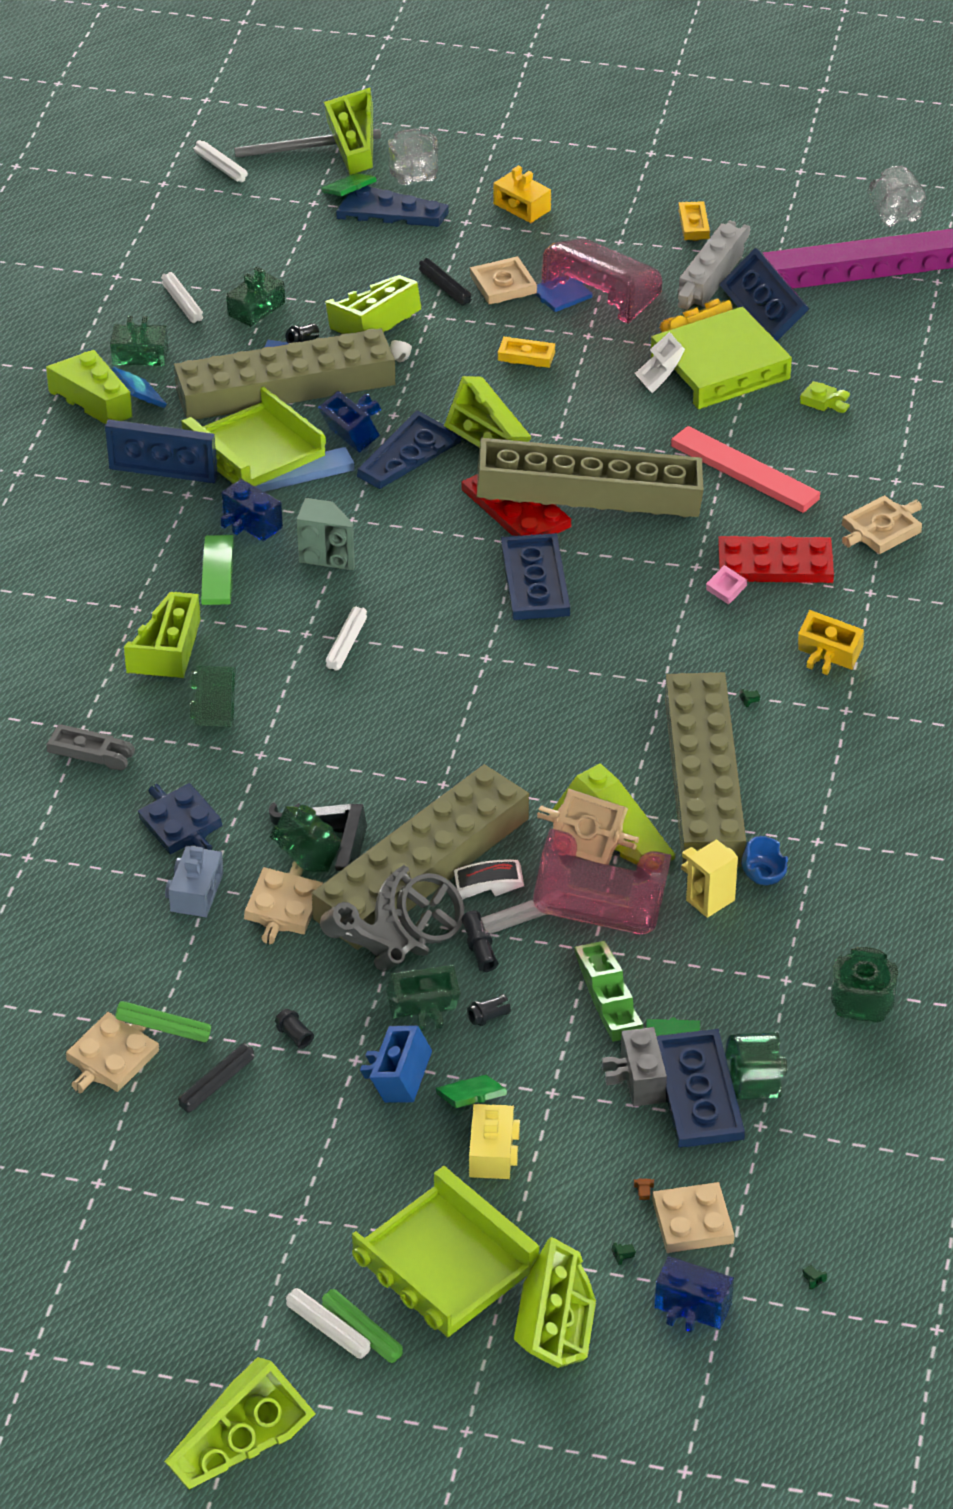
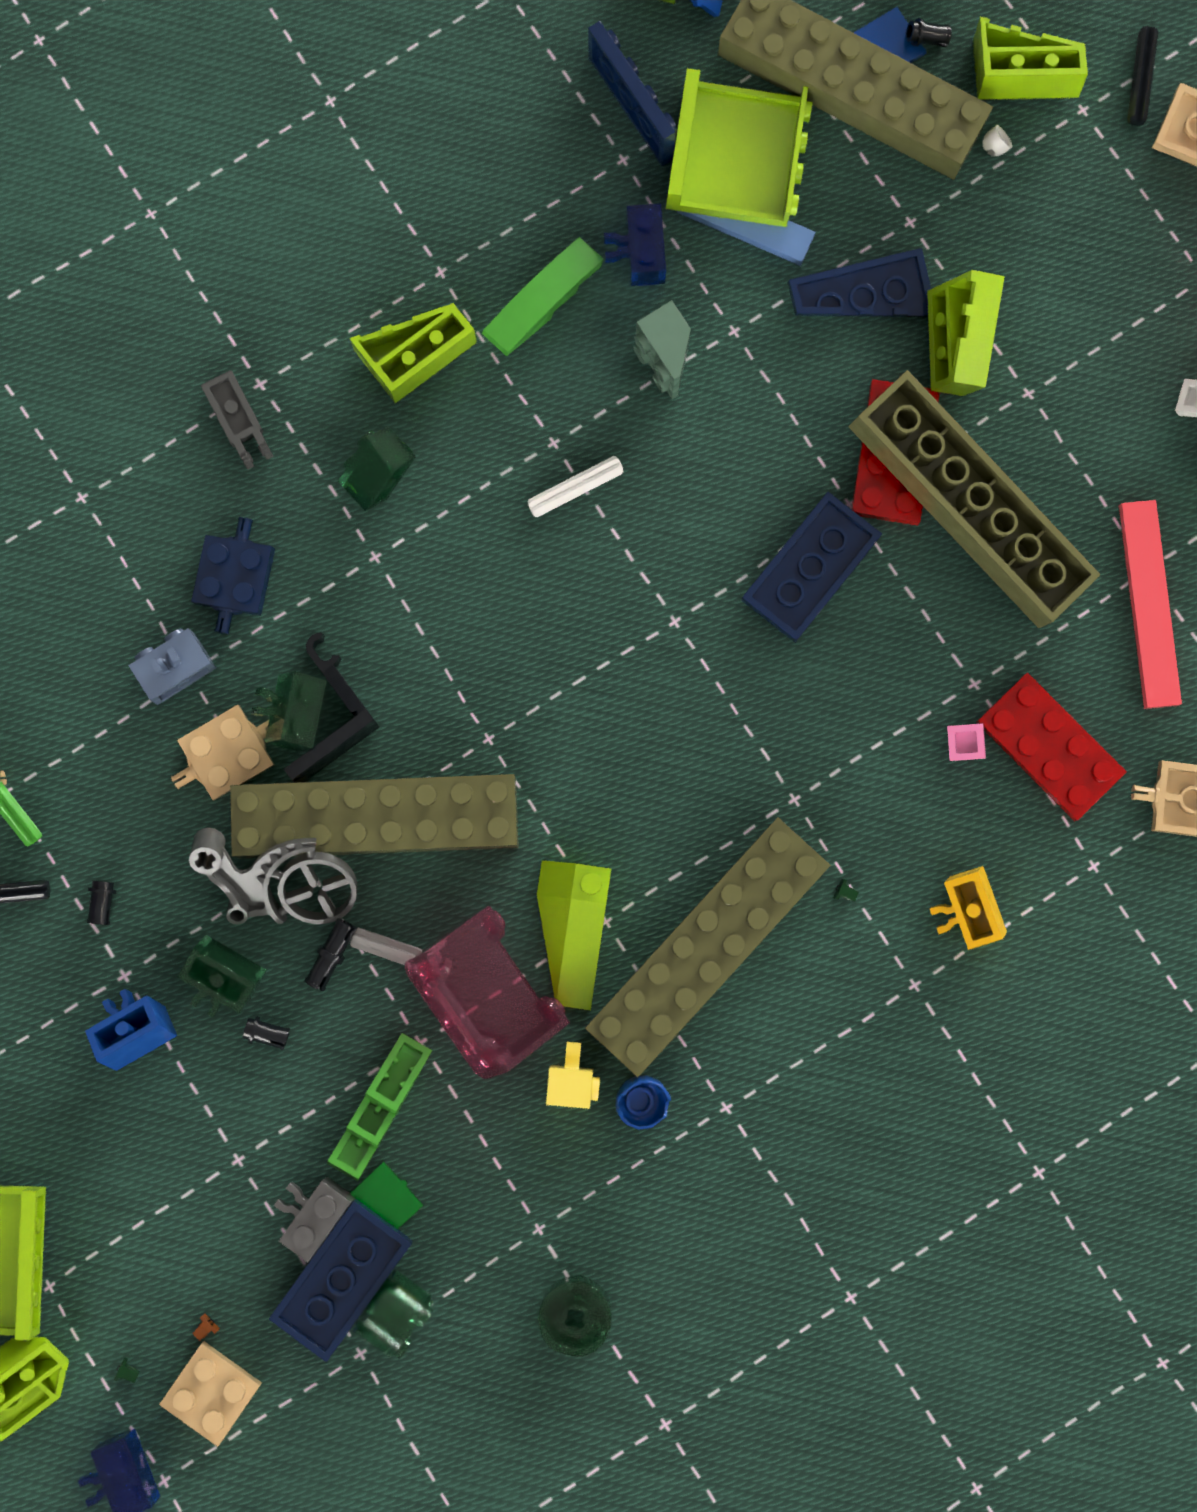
camera: 45 degrees right, 40 degrees up
clear blue brick [318,391,381,453] -> none
green piece [436,1075,507,1108] -> none
slope [454,860,524,900] -> none
light yellow brick [469,1104,520,1179] -> none
yellow plate [498,337,555,368] -> none
tan plate [537,788,639,867] -> none

